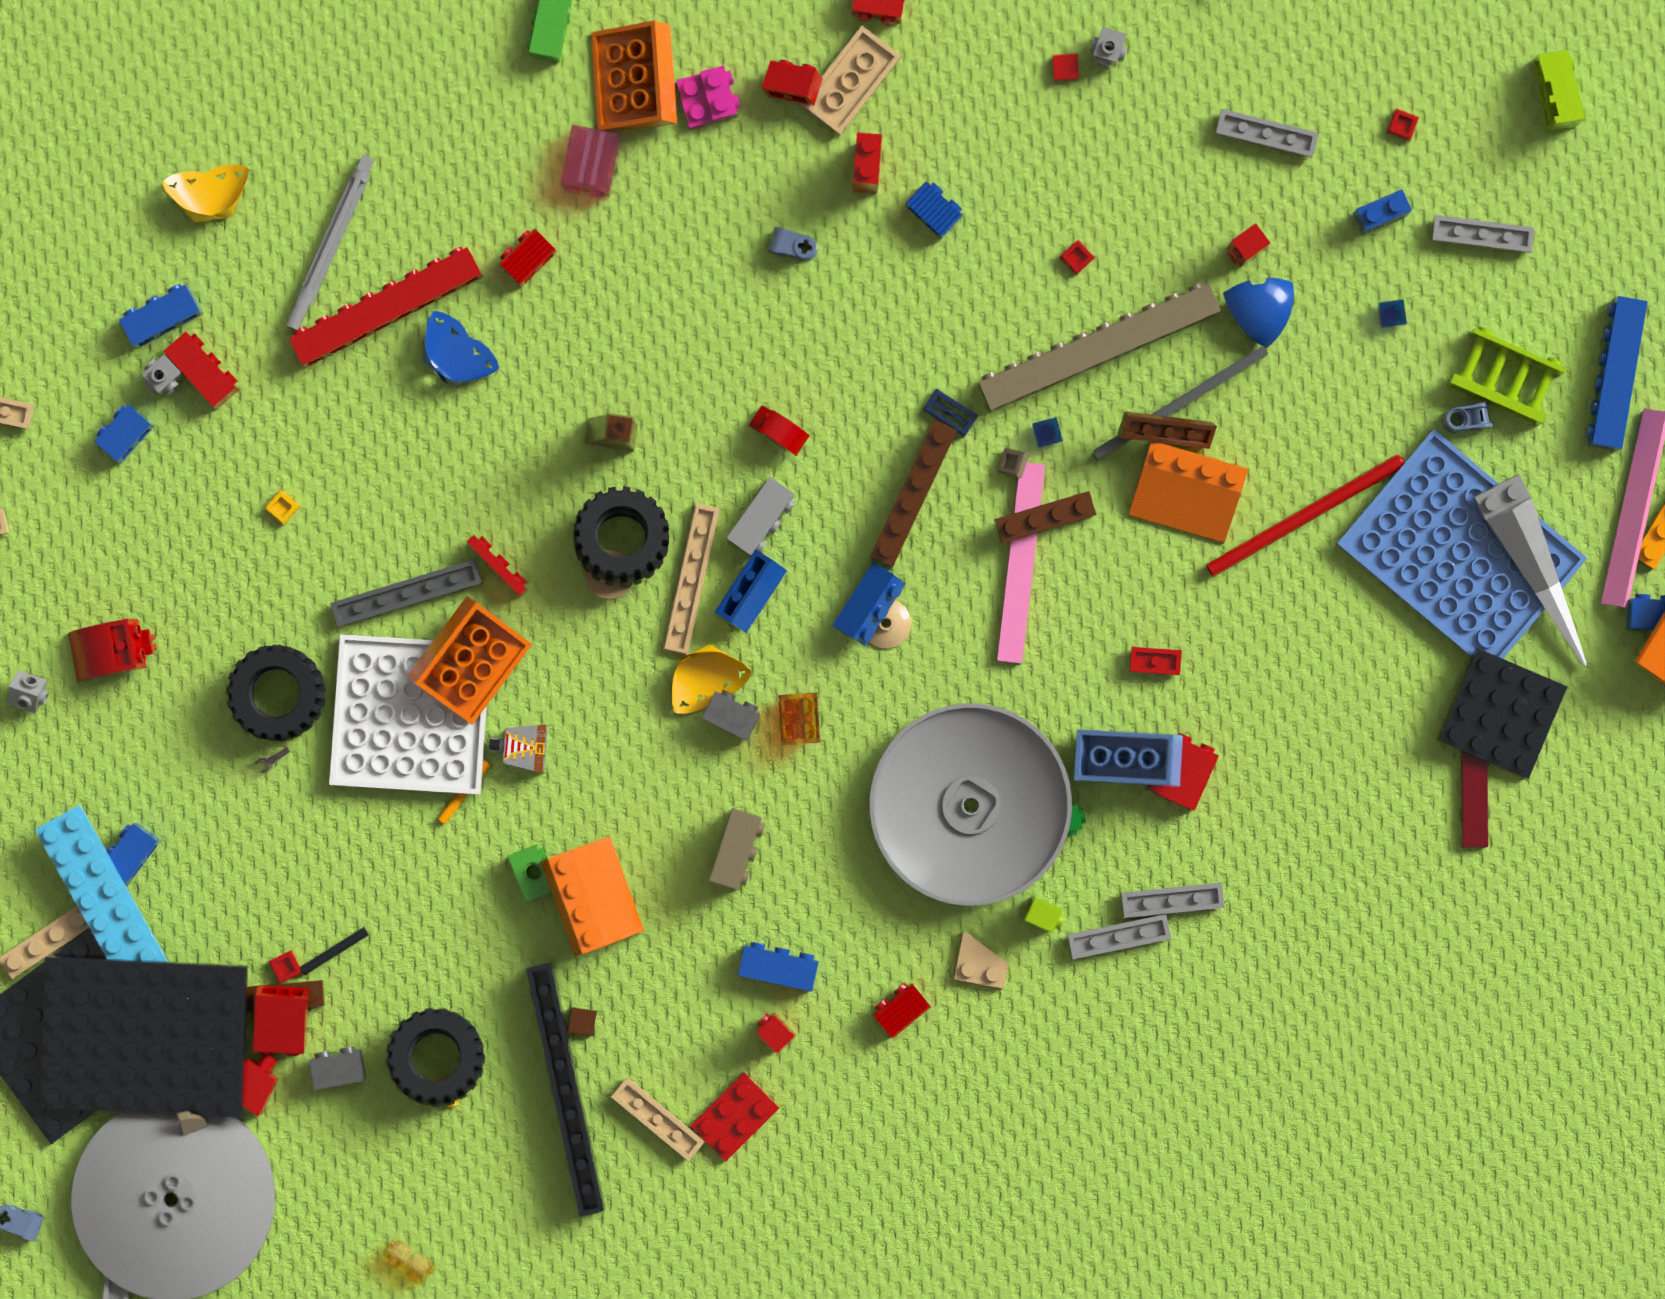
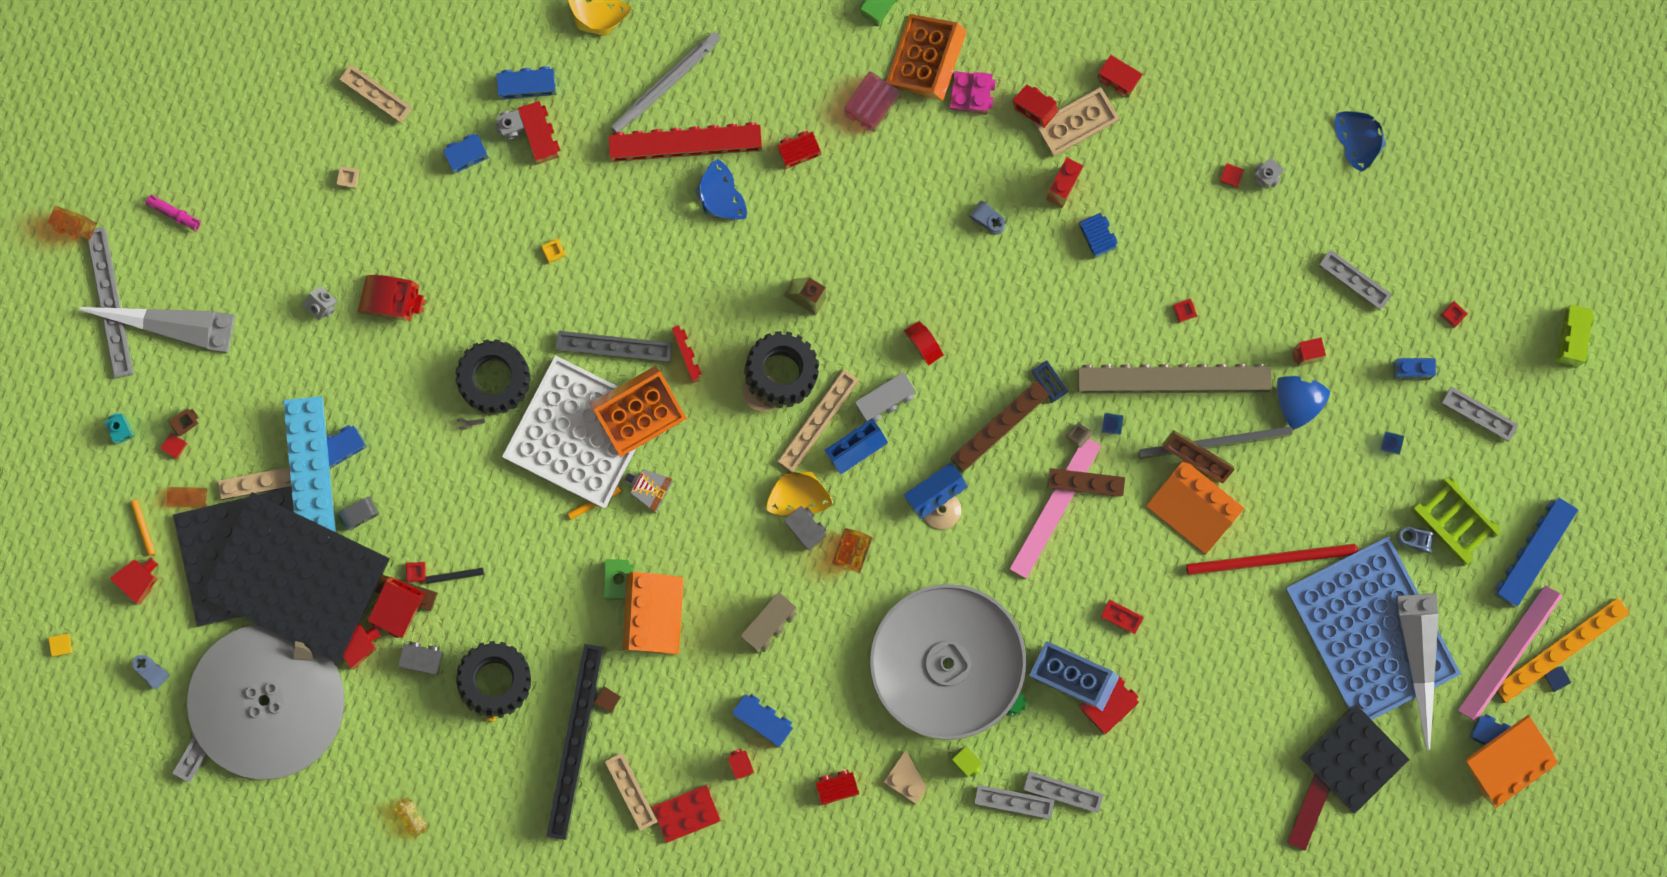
camera: 25 degrees right, 5 degrees down
none -> dark grey beam [338,497,379,531]

